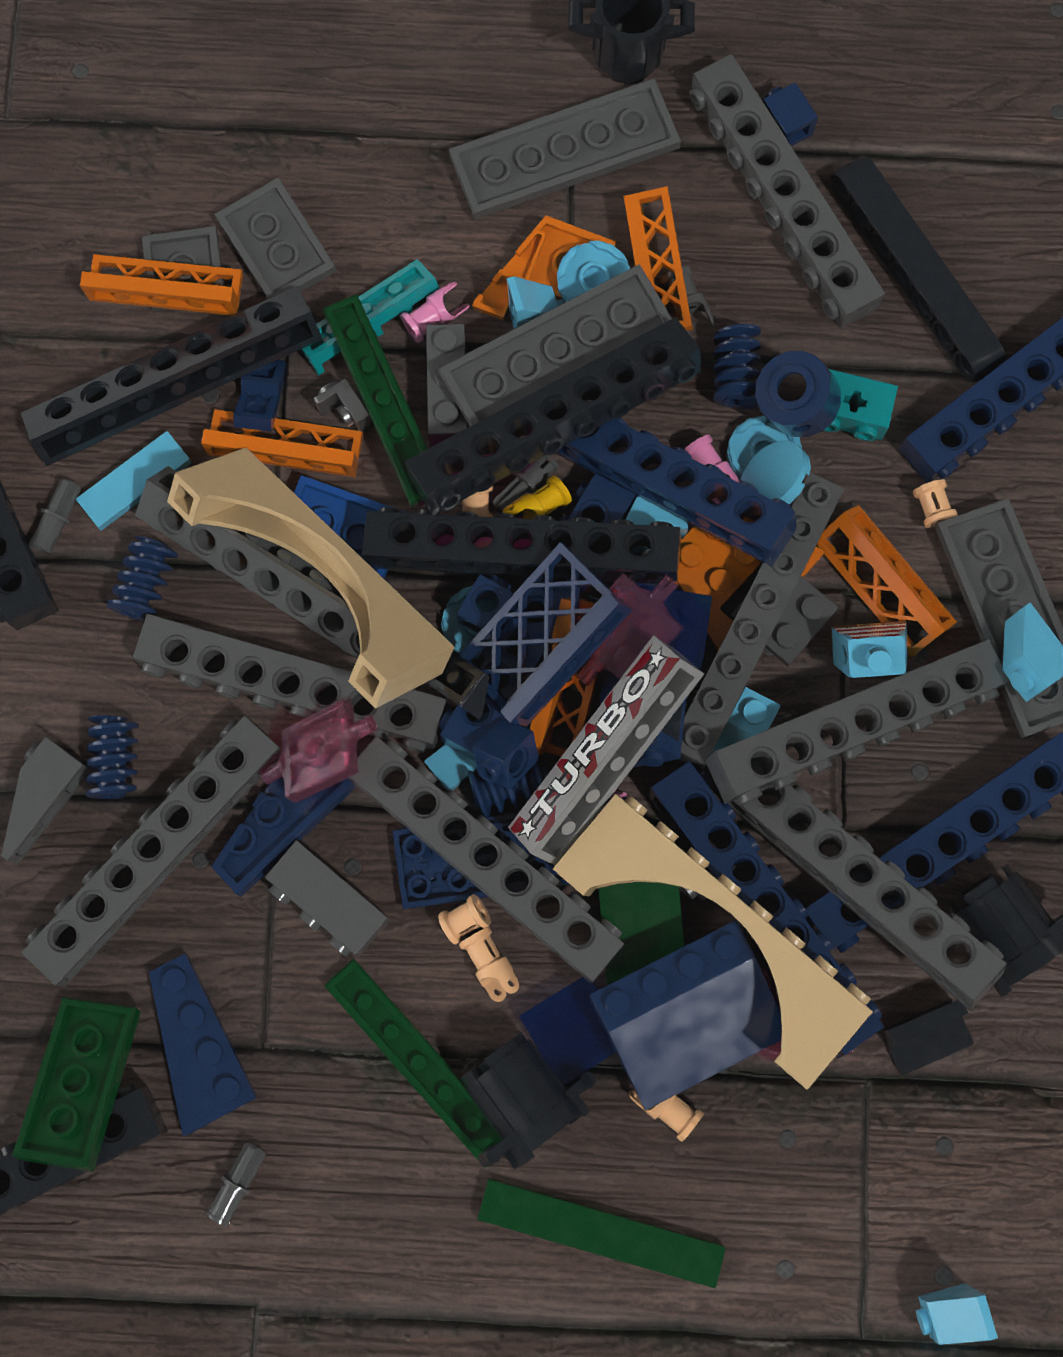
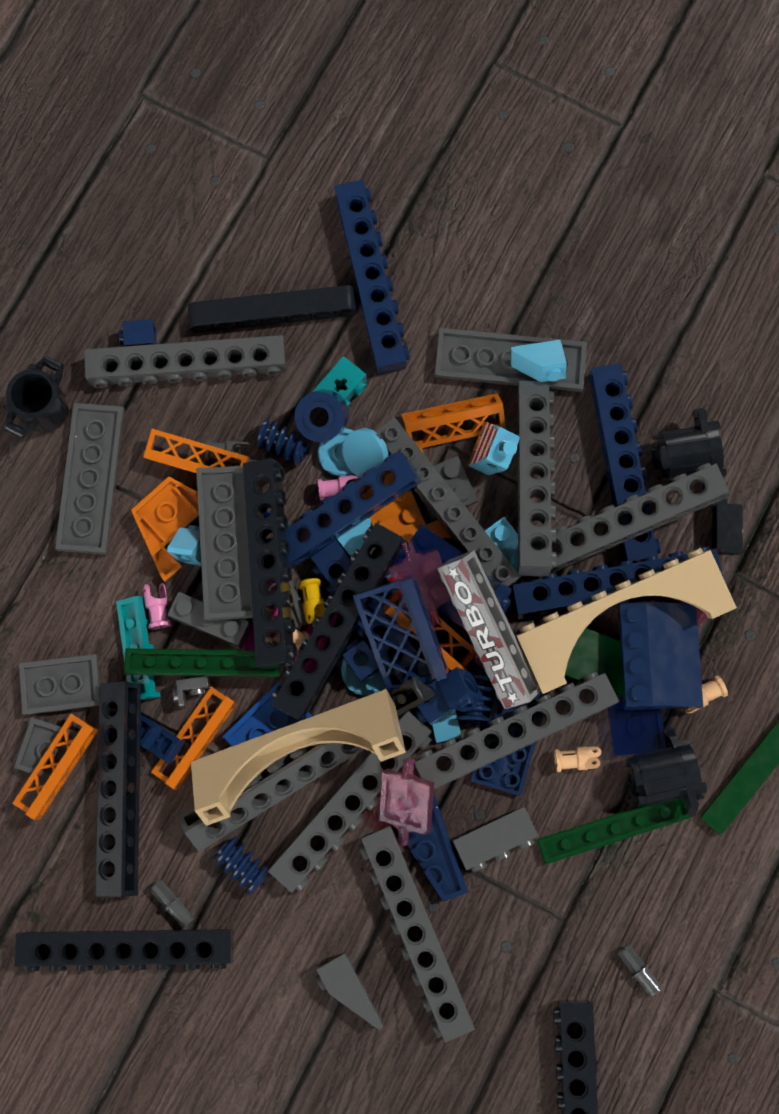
camera: 65 degrees left, 0 degrees up
dark green tile [12,997,141,1172] -> none
medium azure tile [76,431,192,531] -> none
dark blue piece [86,715,139,799] -> none
dark blue wing [149,953,258,1137] -> none
light nougat bush [438,894,491,945] -> none
medium azure tile [557,240,630,303] -> none
light nougat bush [913,479,958,528] -> none

